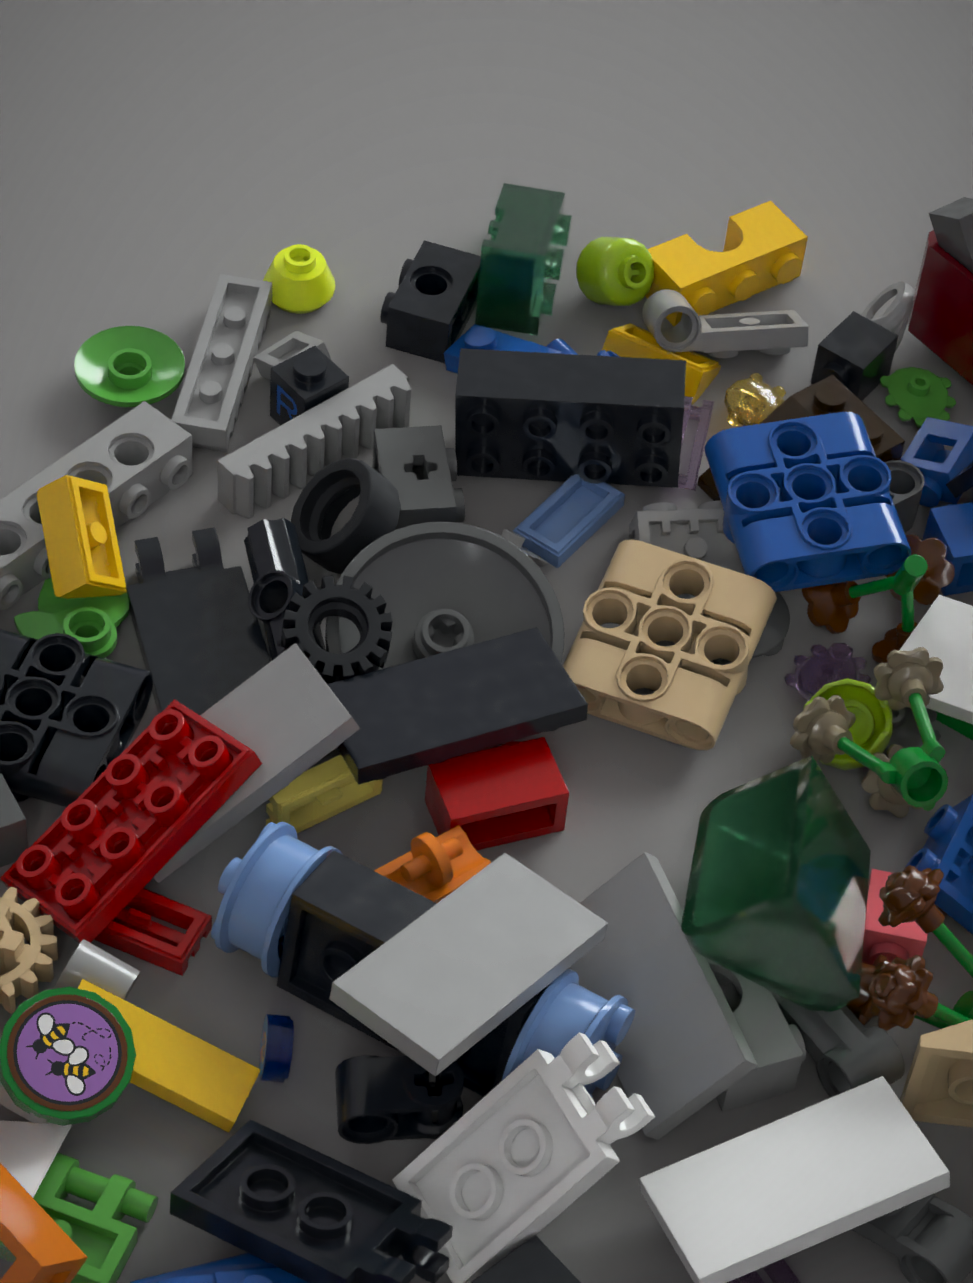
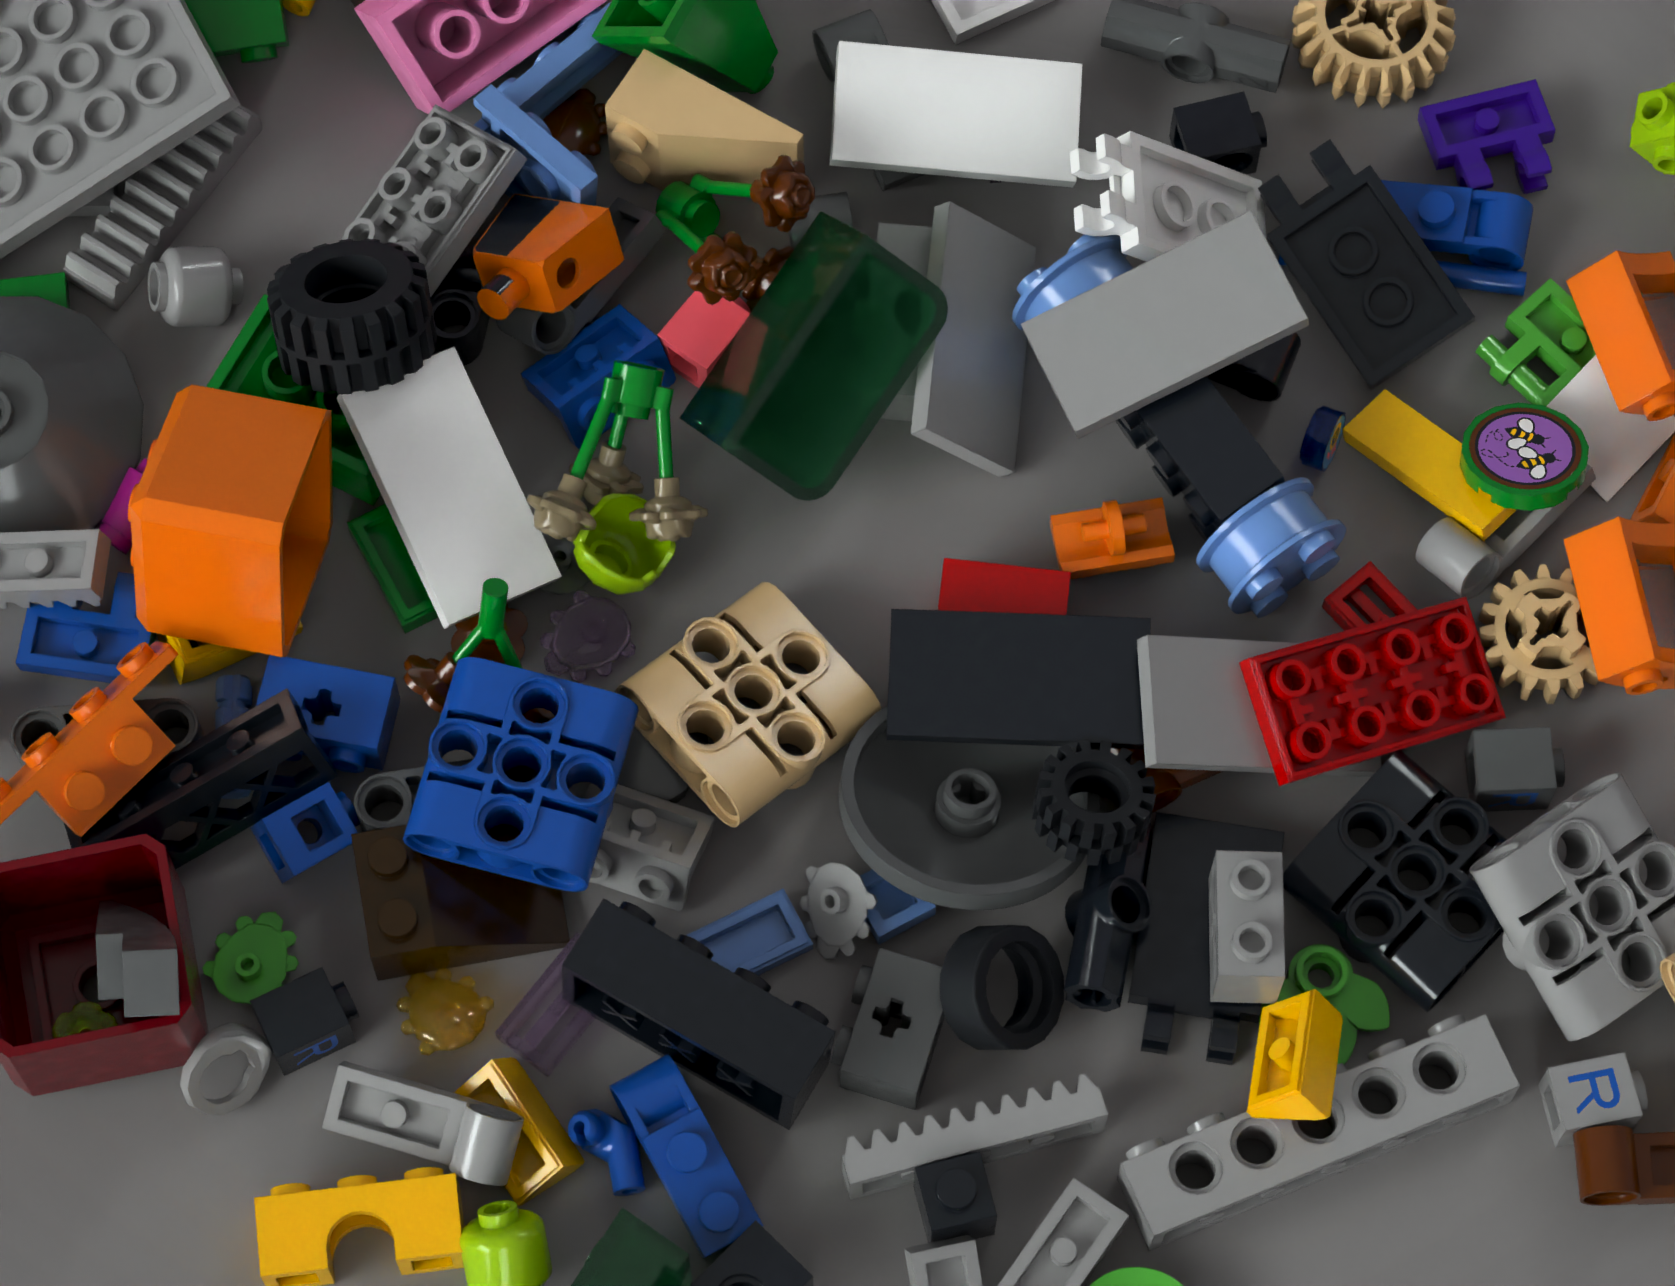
camera: 150 degrees left, 20 degrees up
none -> light grey brick [1208,850,1285,1004]

